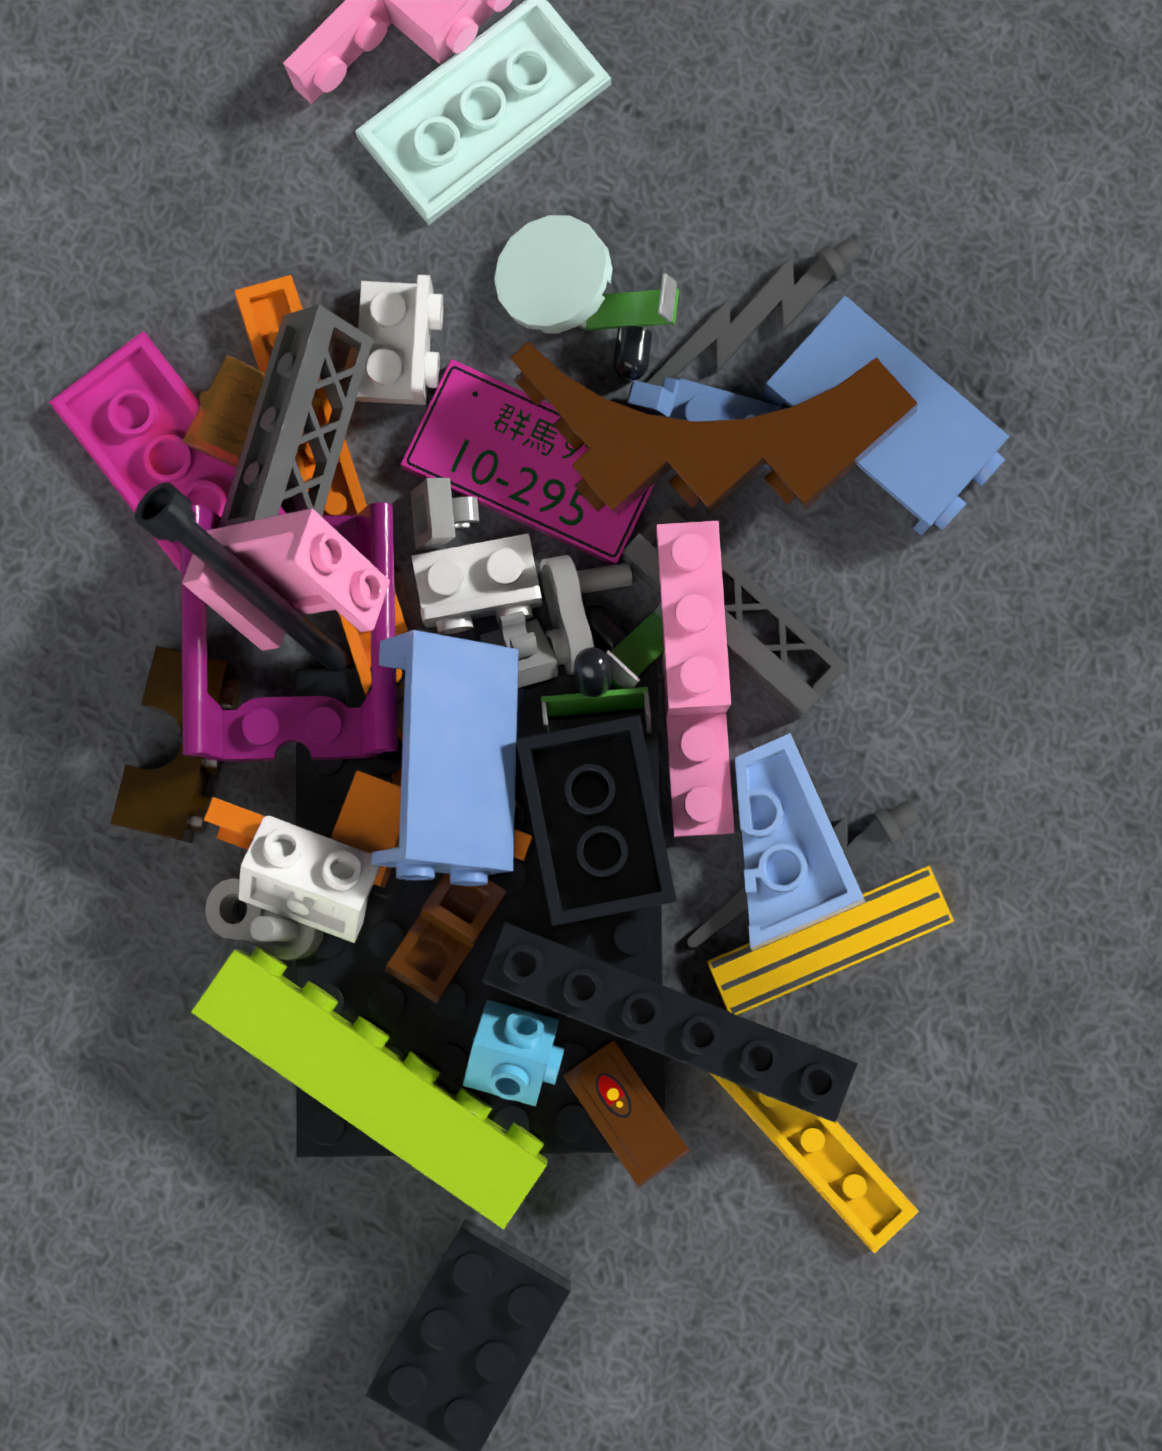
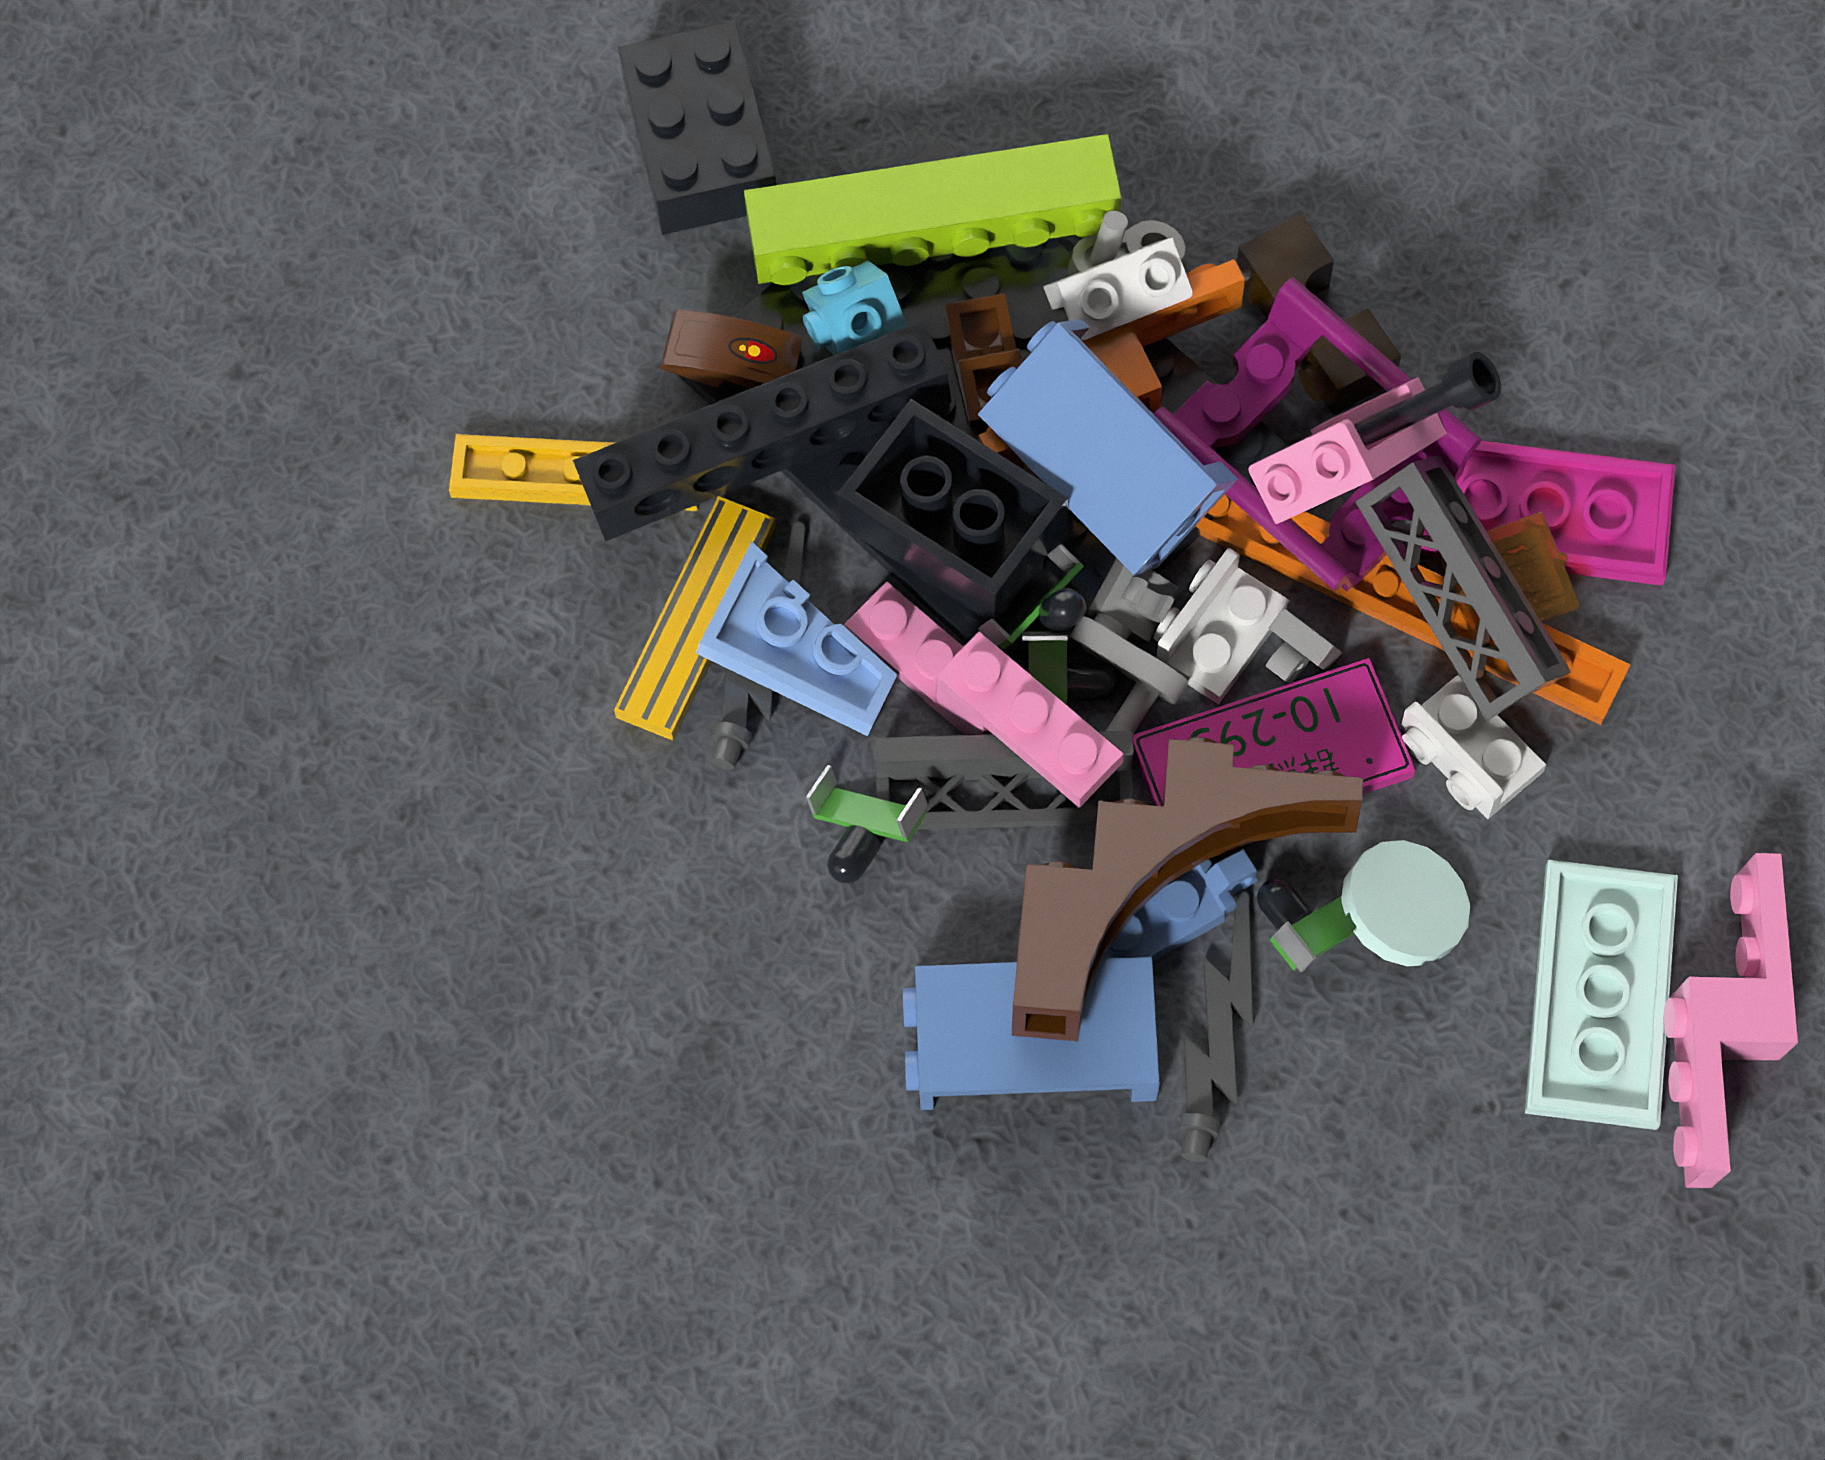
camera: 140 degrees right, 15 degrees down
none -> piece [806,765,928,884]

